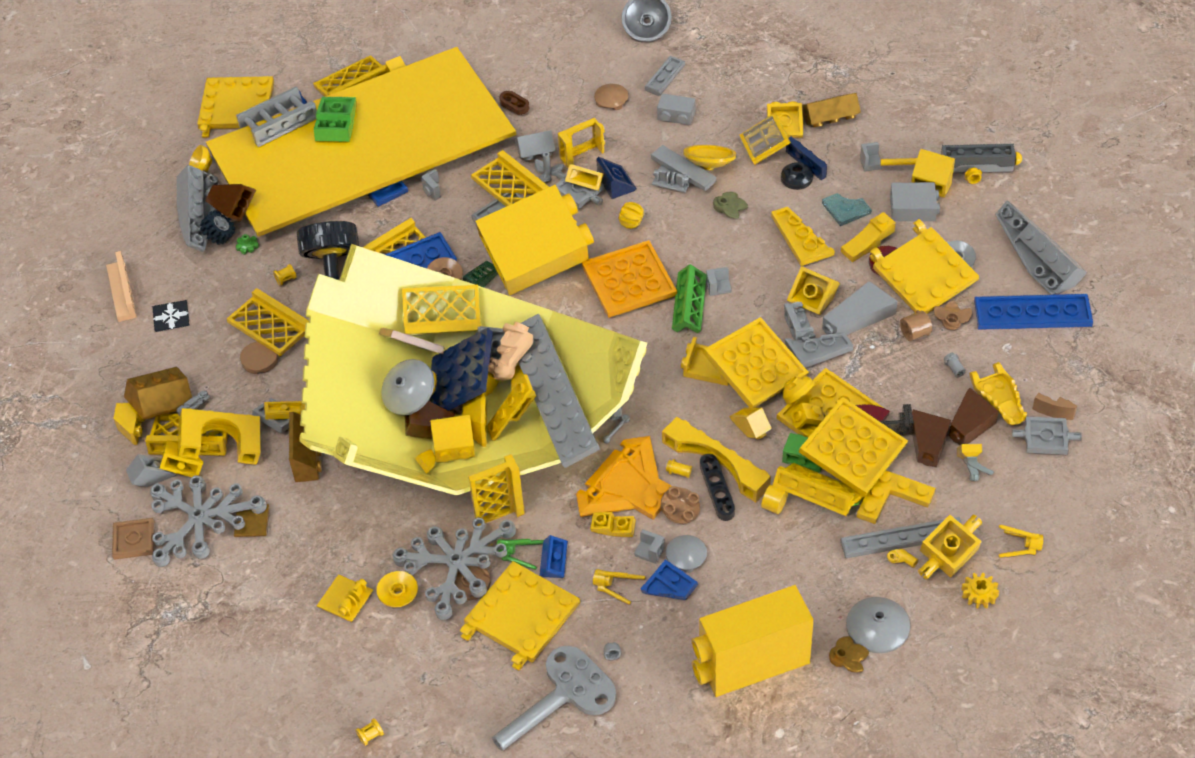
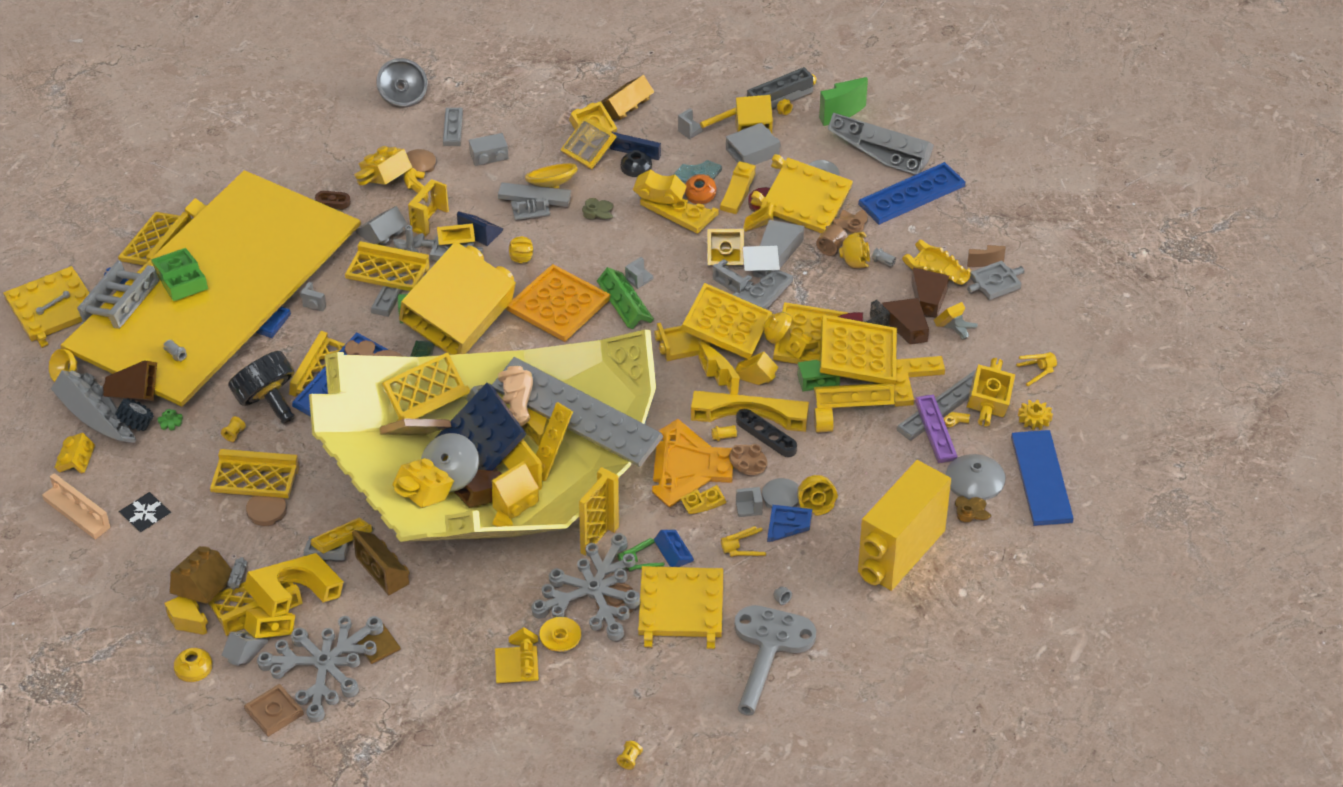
camera: 35 degrees left, 5 degrees down
none -> light grey hinge [36,291,70,315]
none -> yellow bracket [54,432,95,474]
none -> light grey pin [163,340,187,361]
none -> yellow piece [174,648,213,682]
none -> medium nougat plate [345,340,378,356]
none -> yellow brick [354,146,412,185]
none -> yellow brick [392,458,454,508]
none -> yellow piece [403,168,428,203]
none -> yellow tile [509,627,538,646]
none -> yellow brick [633,169,687,204]
none -> orange piece [685,174,717,204]
none -> yellow slope [698,342,740,395]
none -> yellow slope [743,202,774,232]
none -> white sticker [743,246,780,271]
none -> yellow cylinder [797,475,838,516]
none -> bright green slope [819,77,868,126]
none -> yellow cylinder [839,232,870,268]
none -> medium lavender tile [915,394,958,463]
none -> blue tile [1011,430,1074,526]

